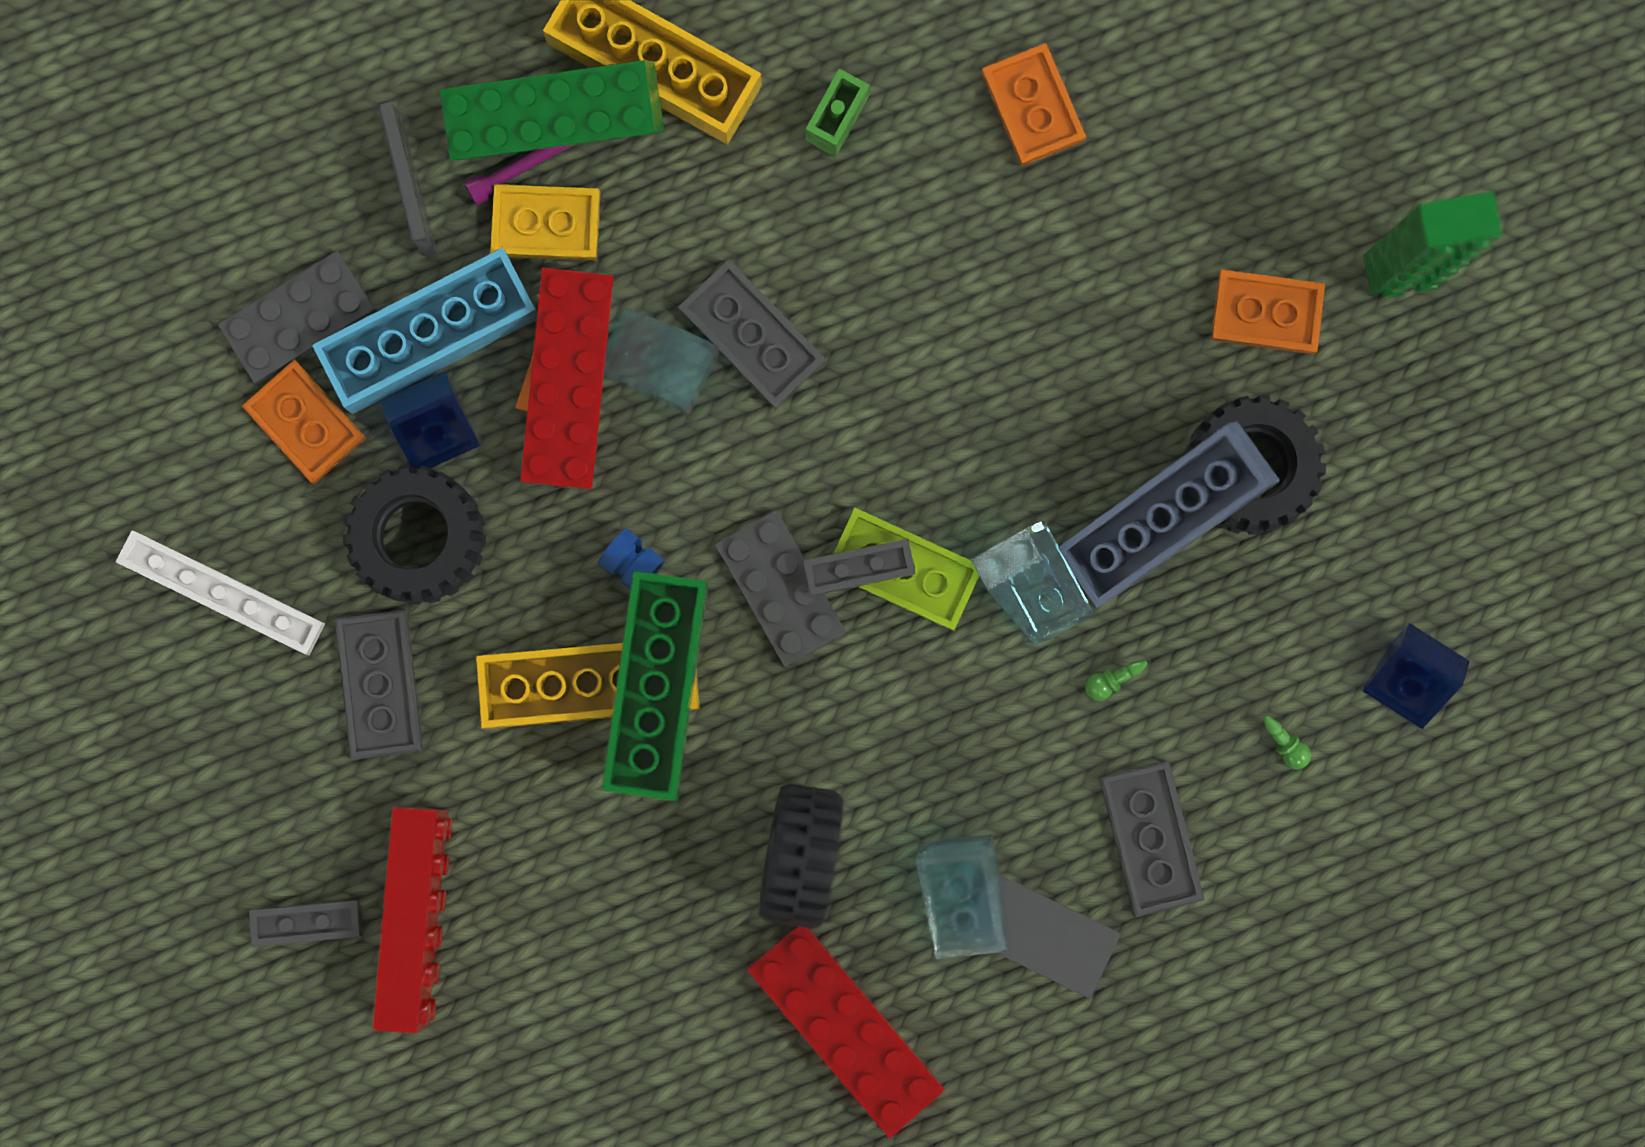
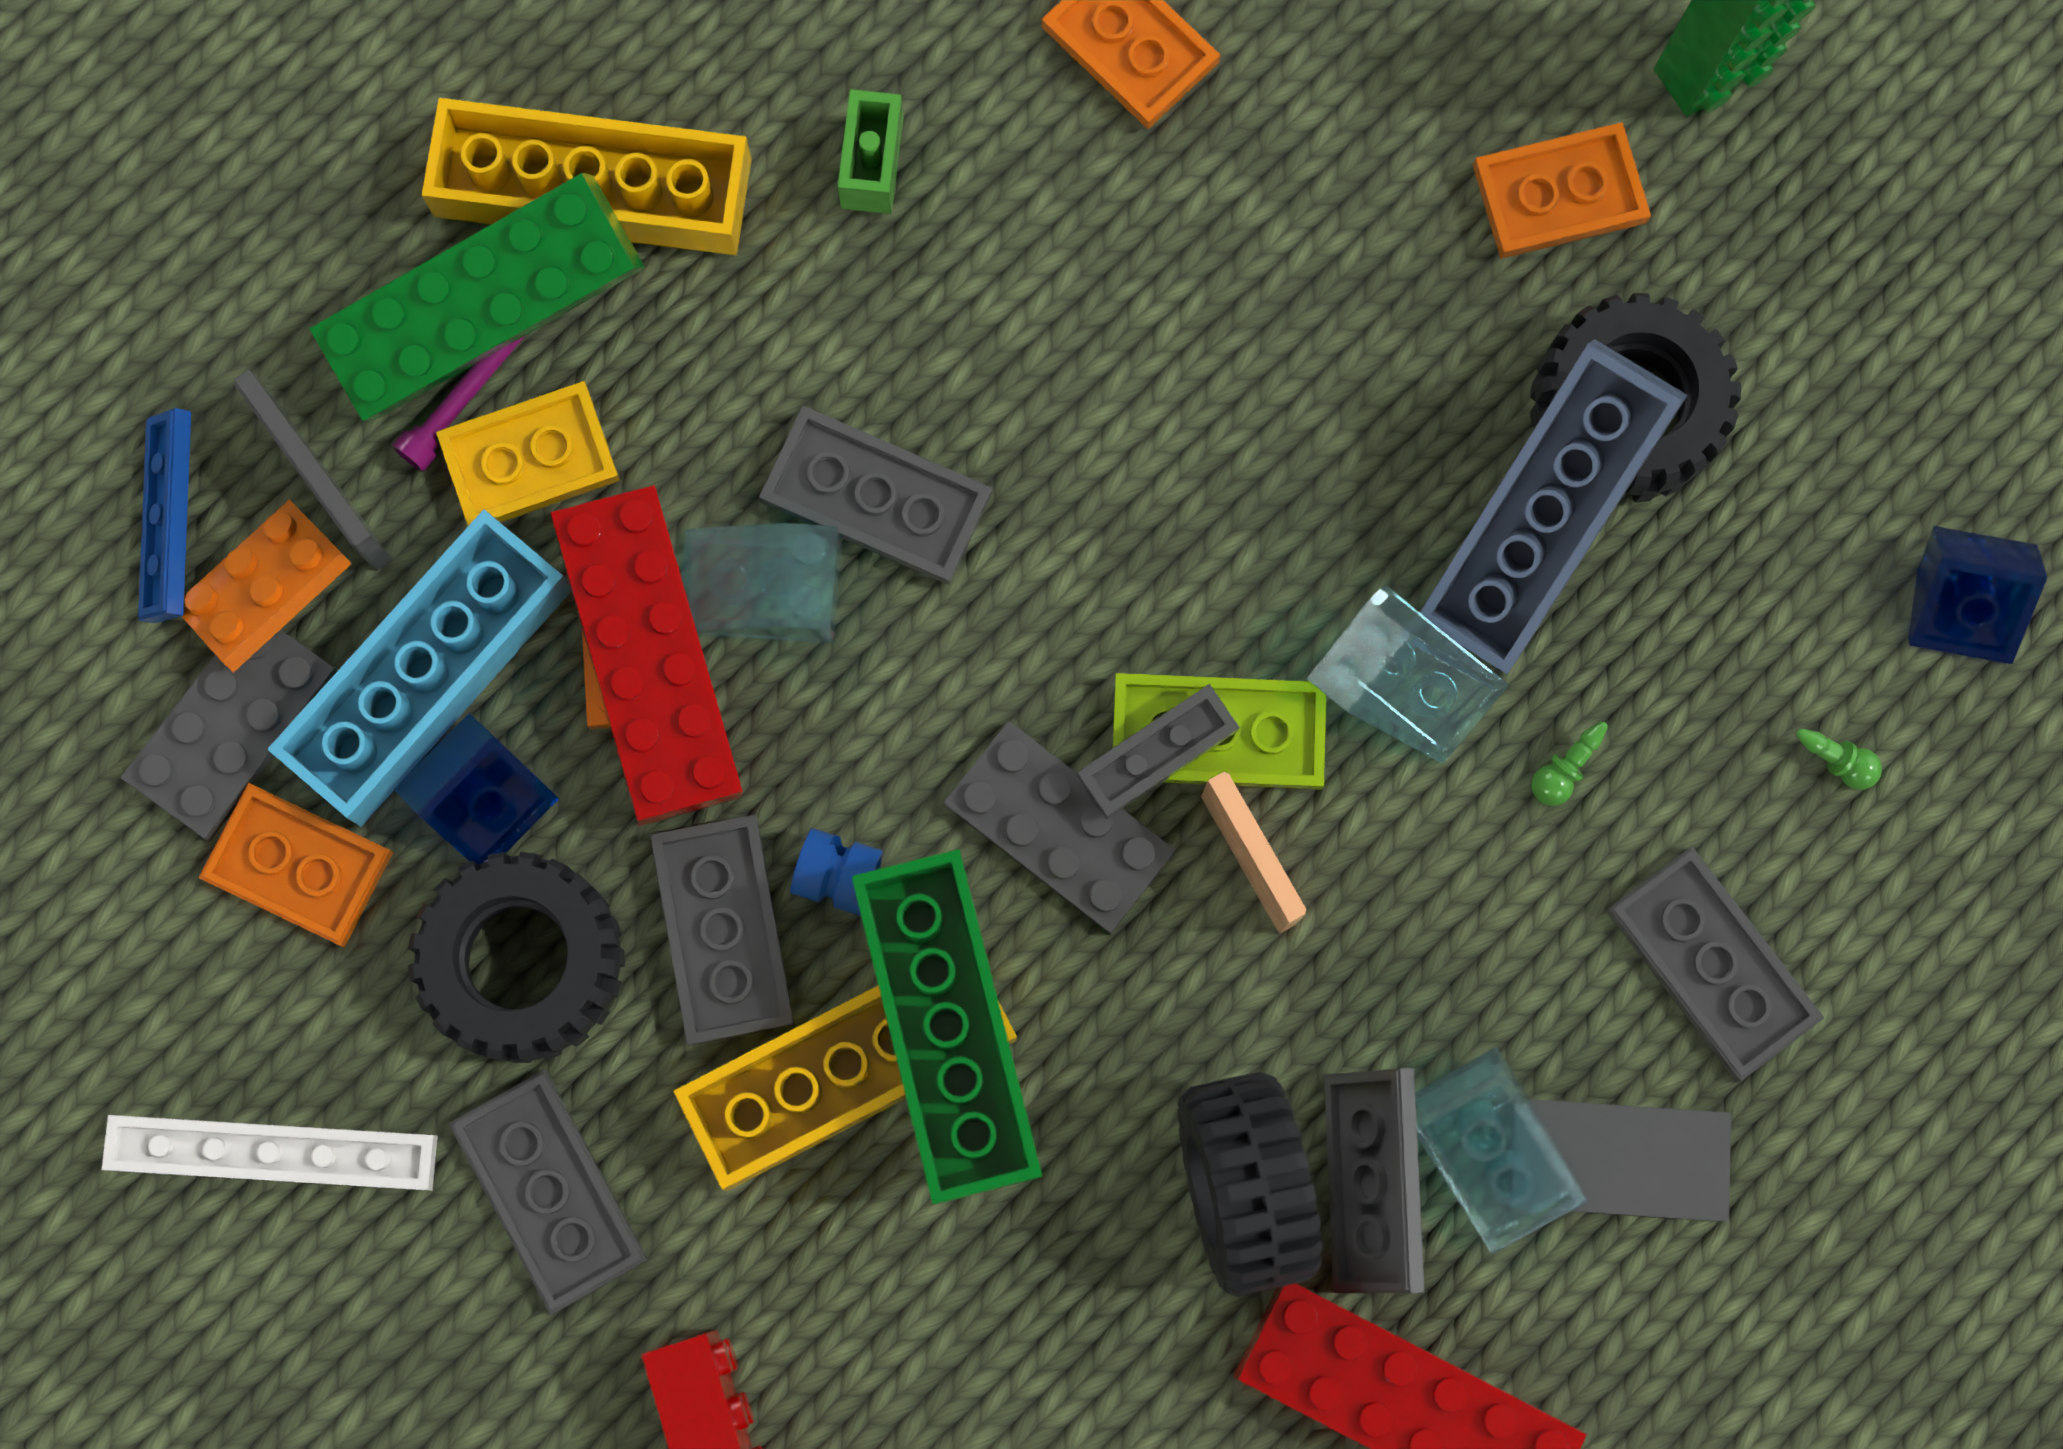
camera: 20 degrees left, 5 degrees down
none -> blue tile [138,408,191,624]
none -> orange plate [181,499,352,673]
none -> dark grey plate [650,814,795,1046]
none -> light nougat tile [1201,771,1307,934]
none -> dark grey tile [1324,1068,1425,1293]

